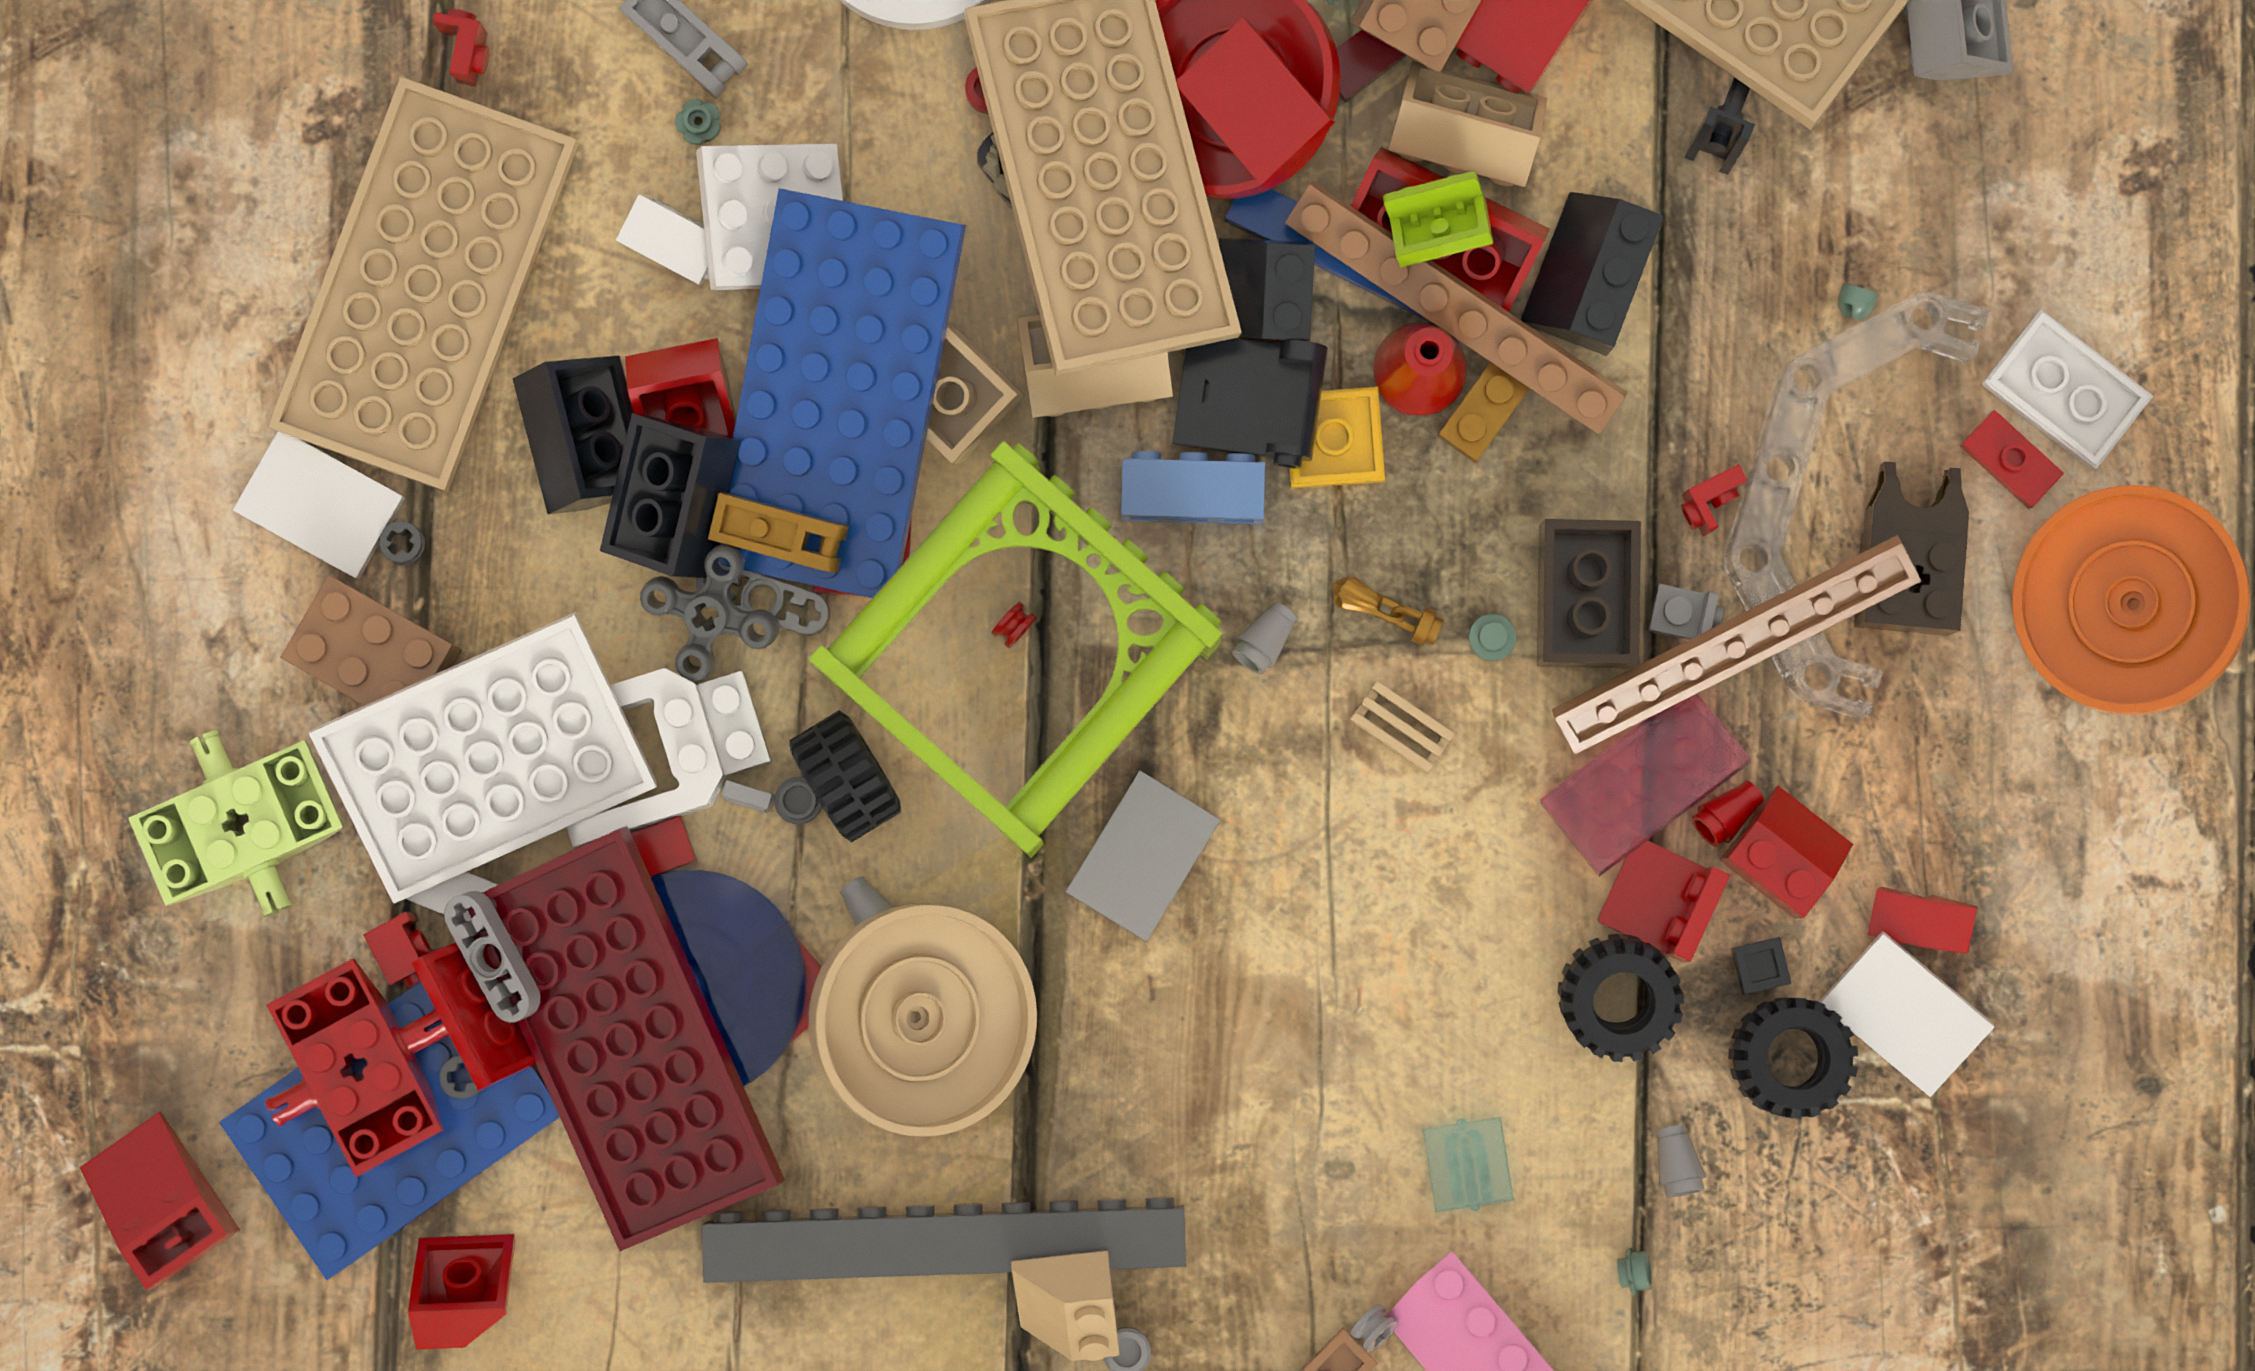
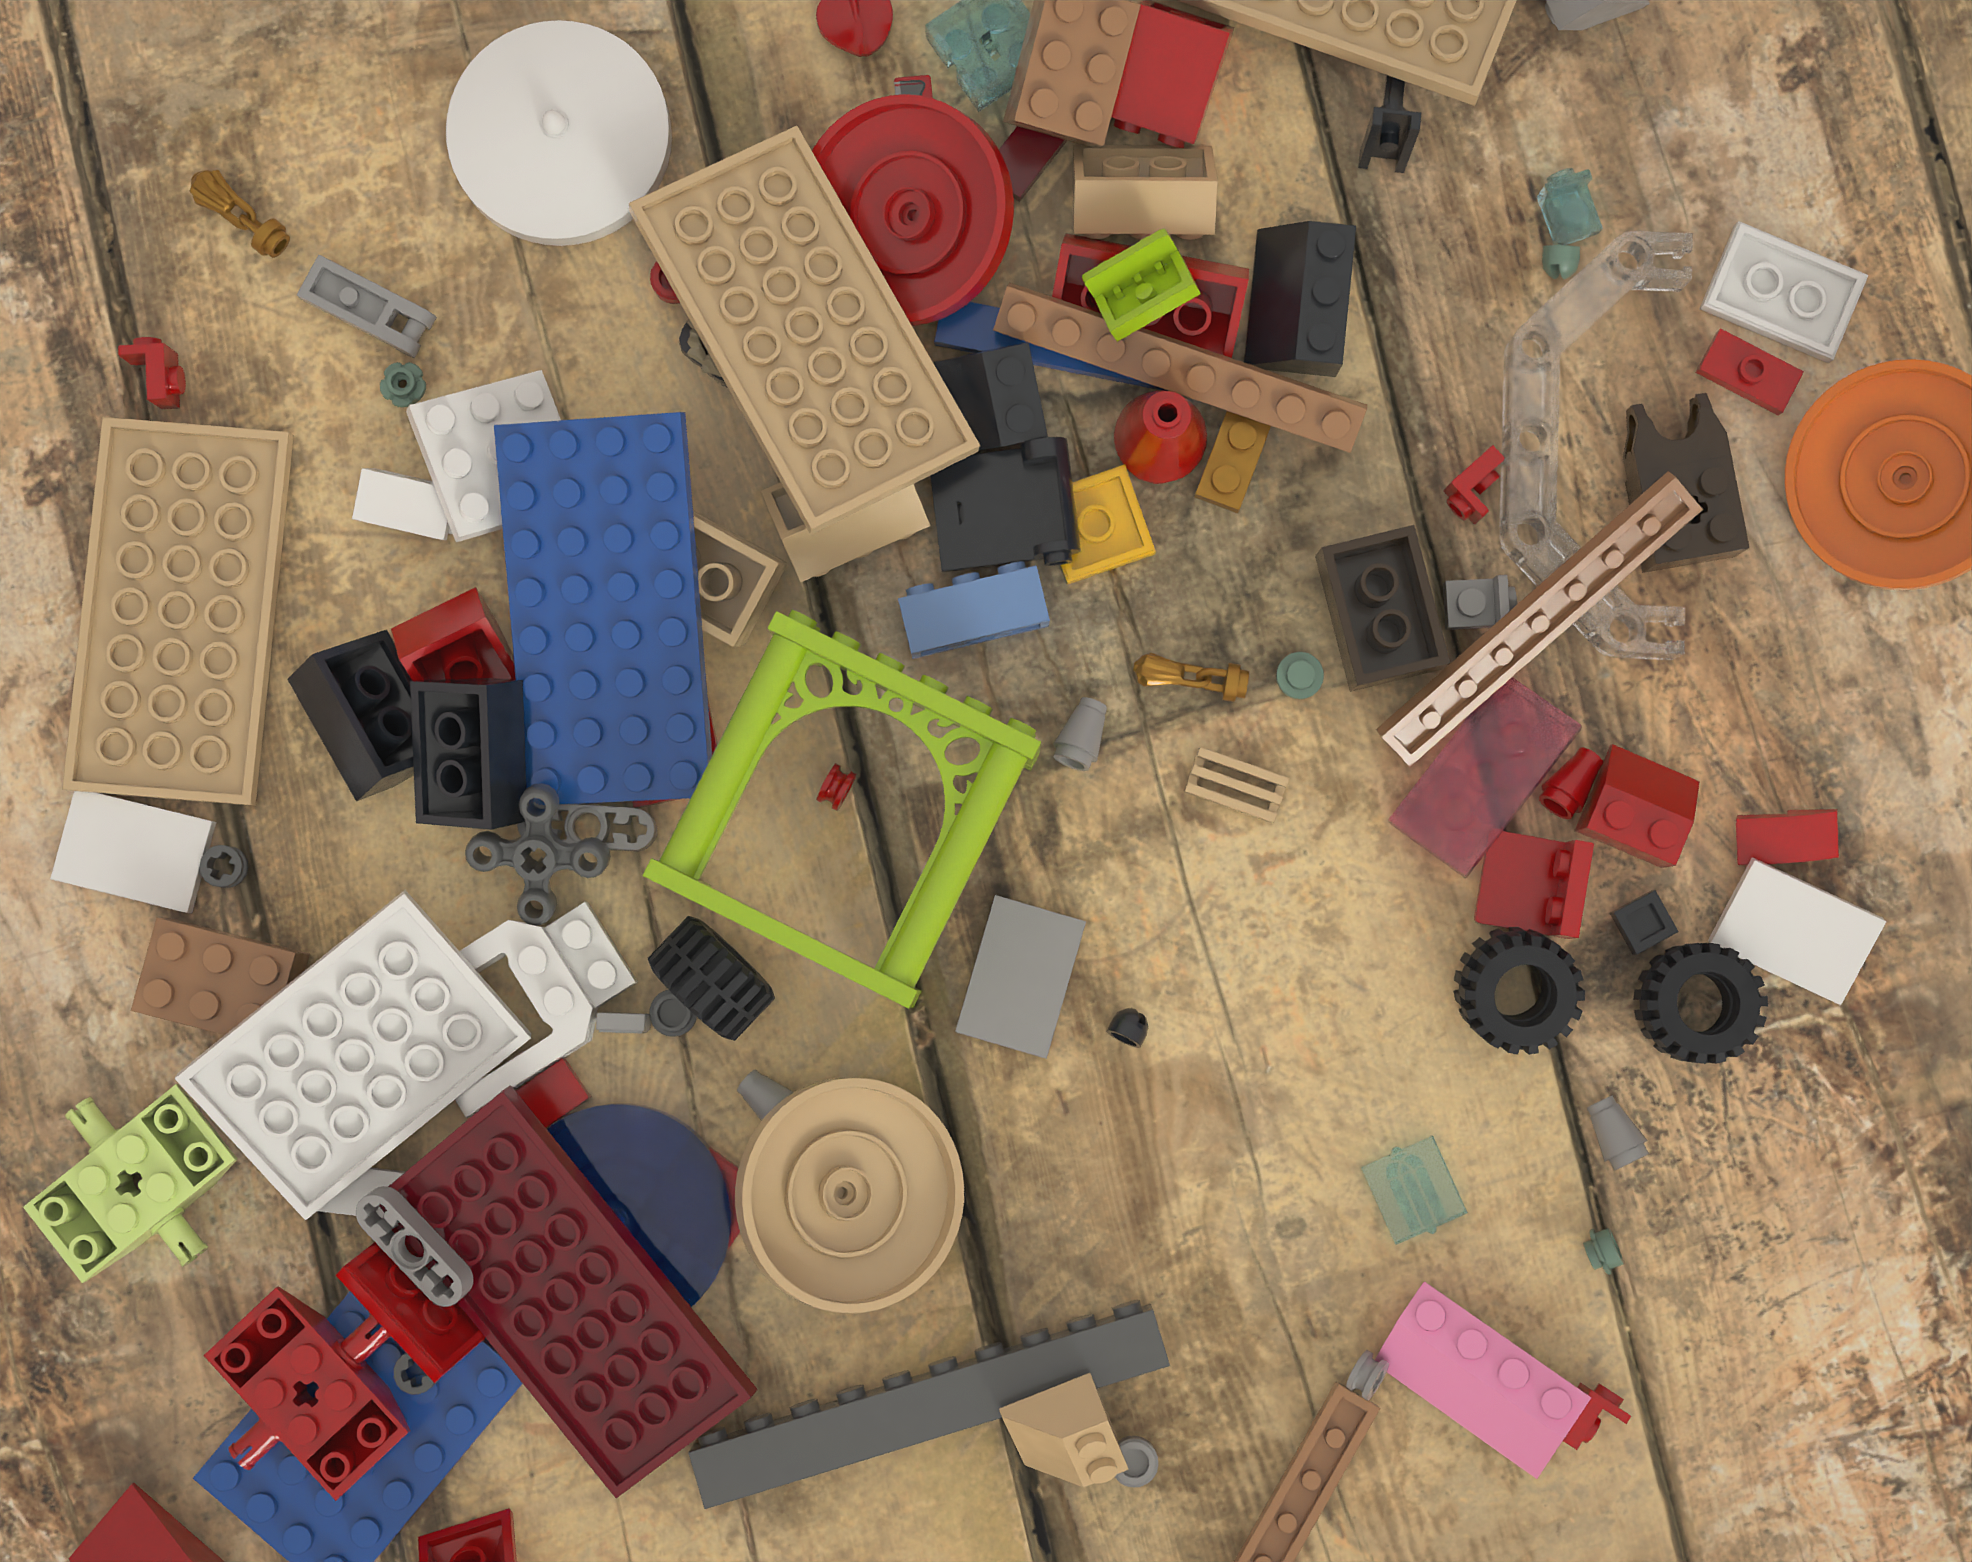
camera: 10 degrees left, 0 degrees up
red brick [363,912,432,989] -> none
pearl gold plate [708,492,849,573] -> none
red tile [1176,17,1335,188] -> none
none -> black hinge [1106,1008,1148,1048]
none -> clear light blue bracket [1537,168,1603,245]

